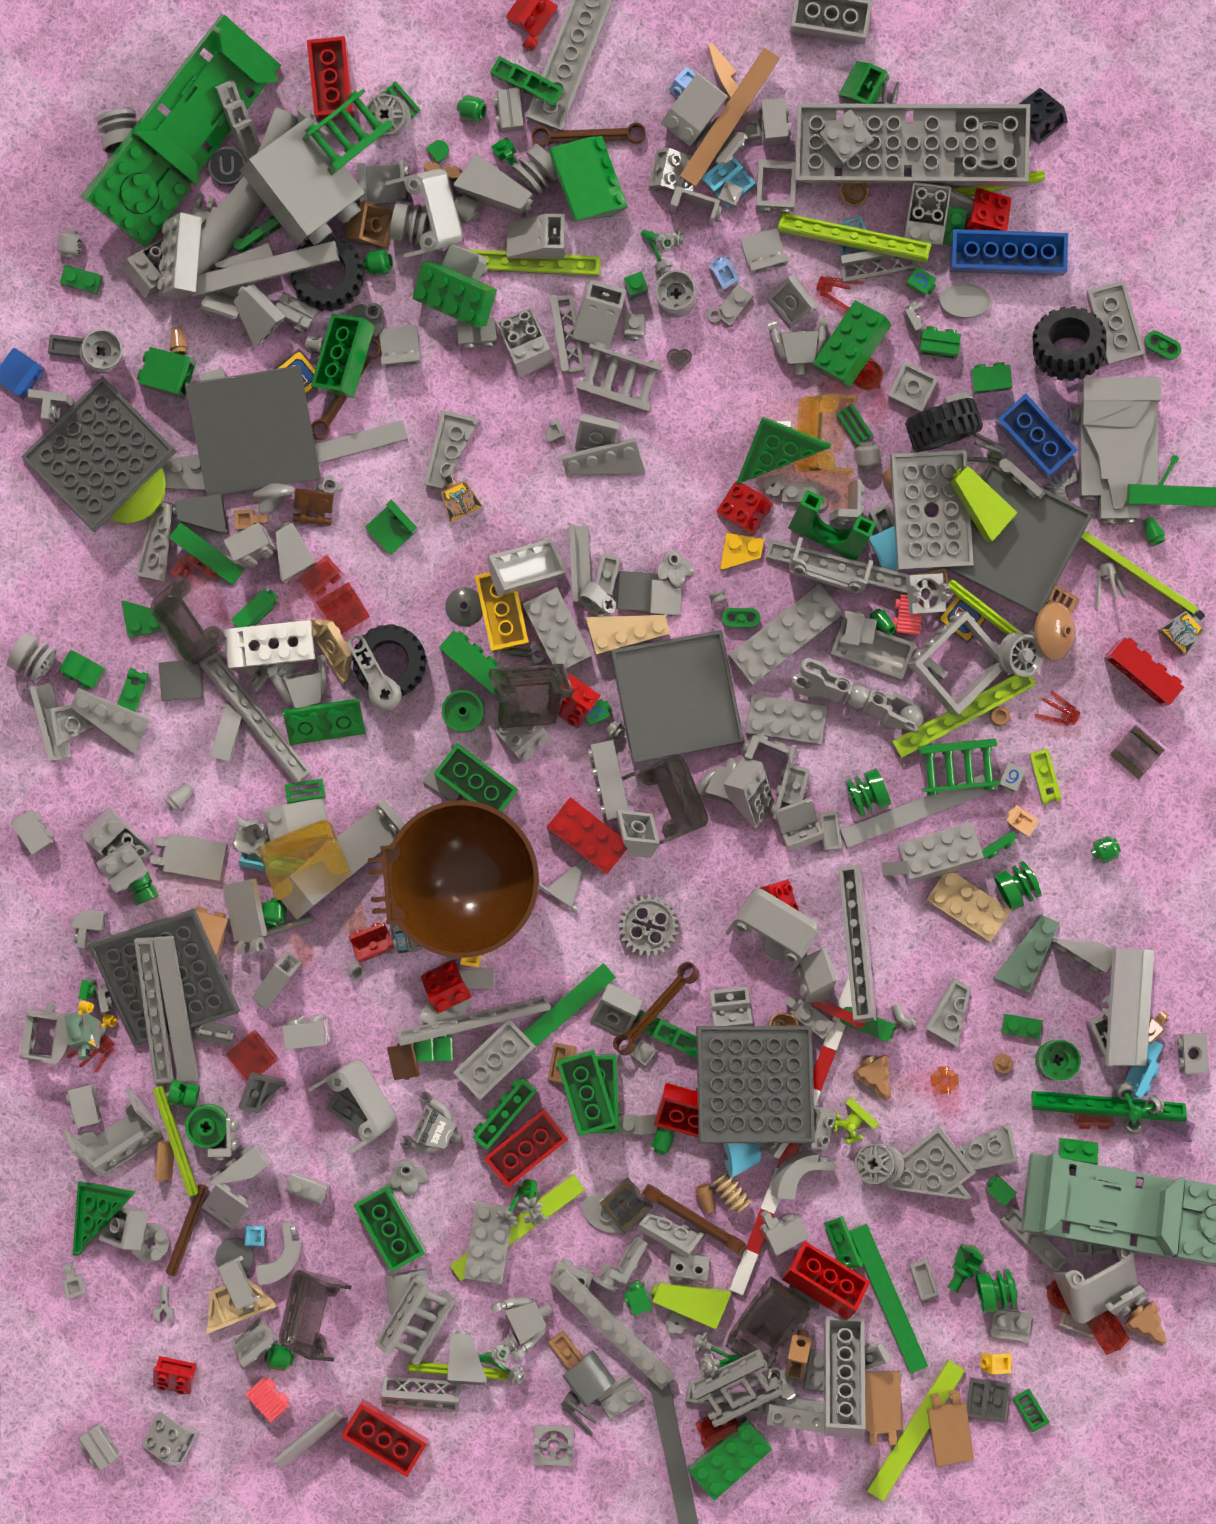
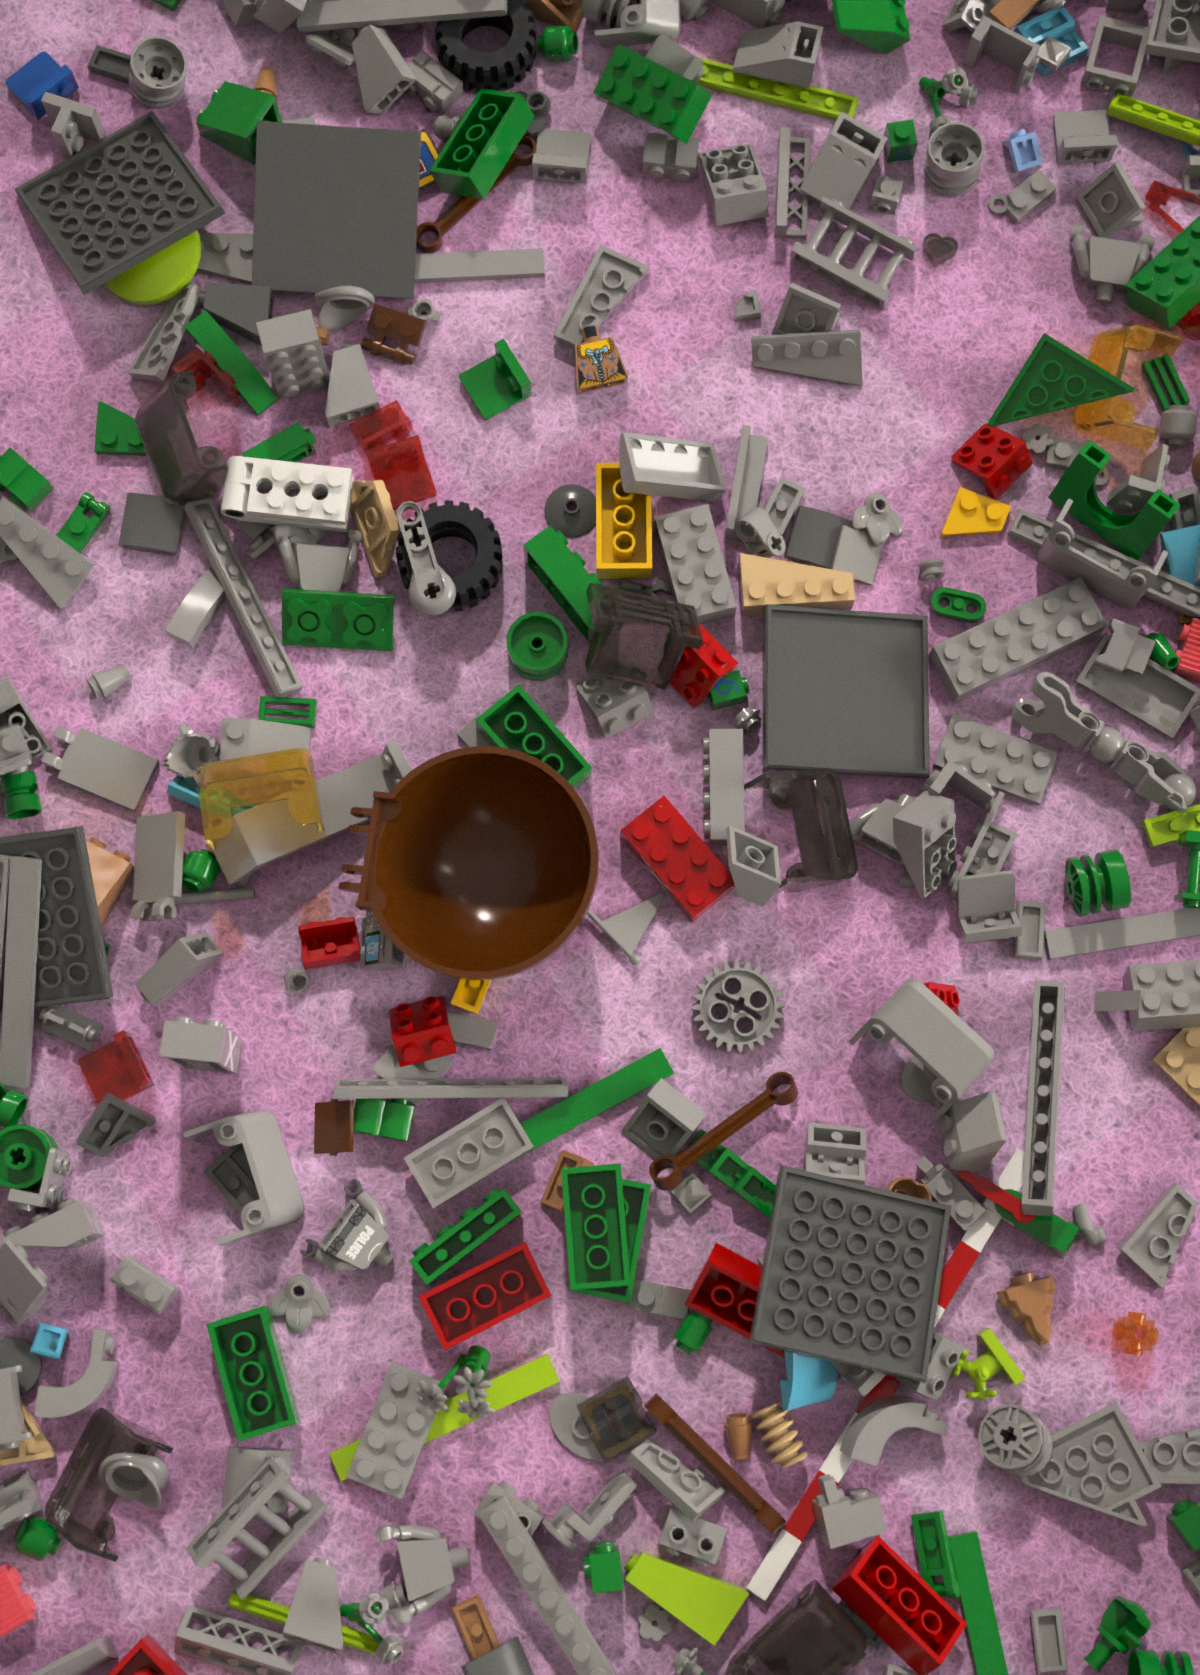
camera: 15 degrees right, 10 degrees down
none -> light grey piece [99,1452,169,1509]

